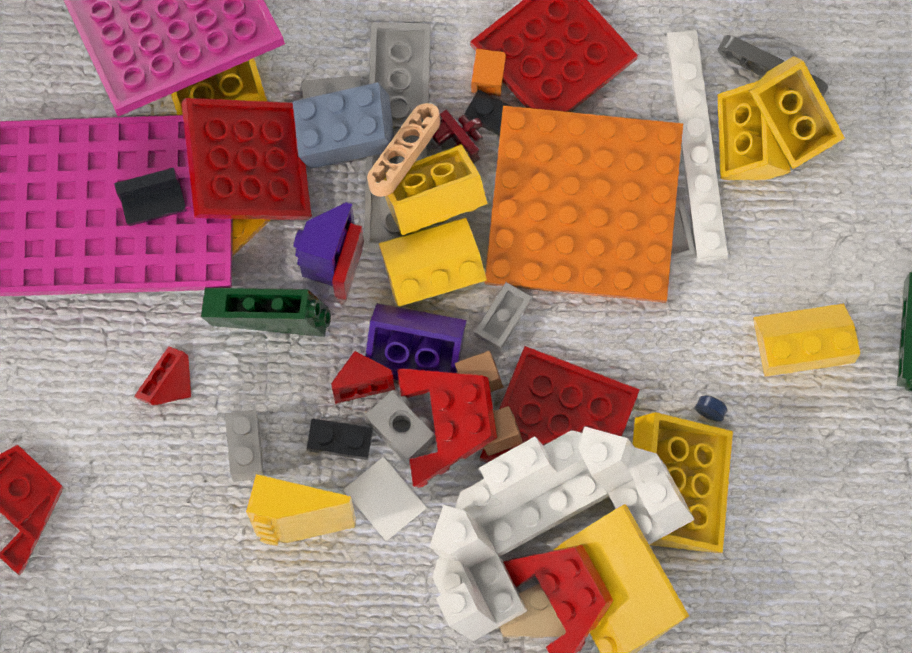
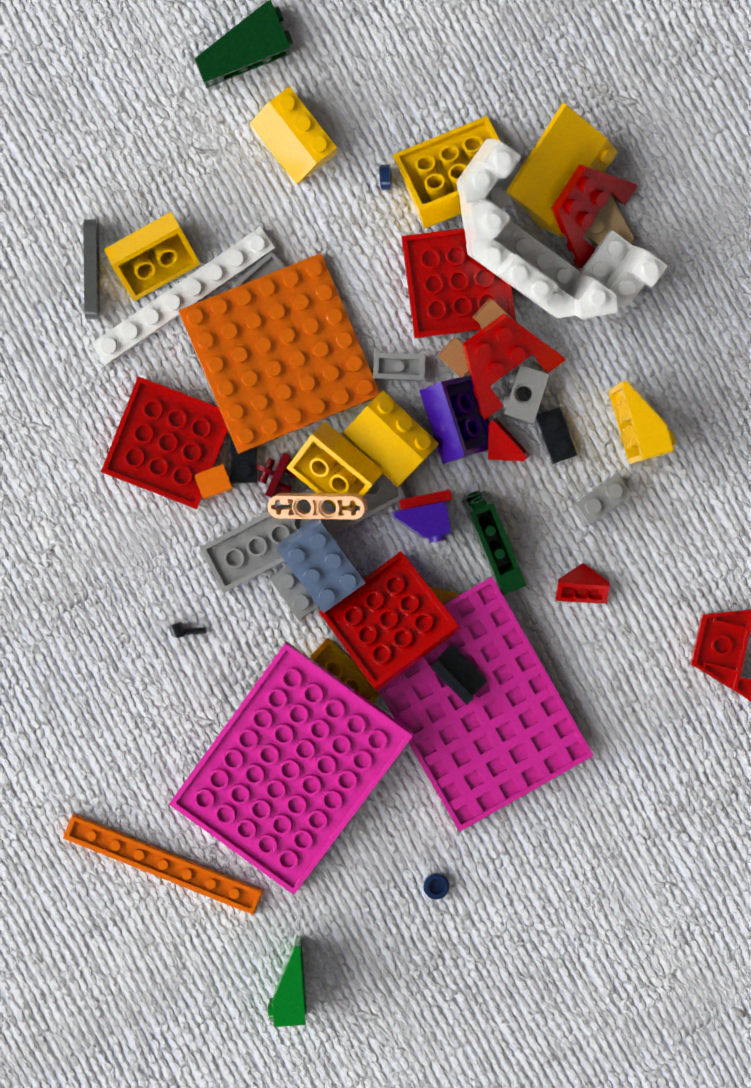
camera: 120 degrees left, 15 degrees up
white sticker [343,457,427,541] -> none
yellow slope [749,56,845,169] -> none

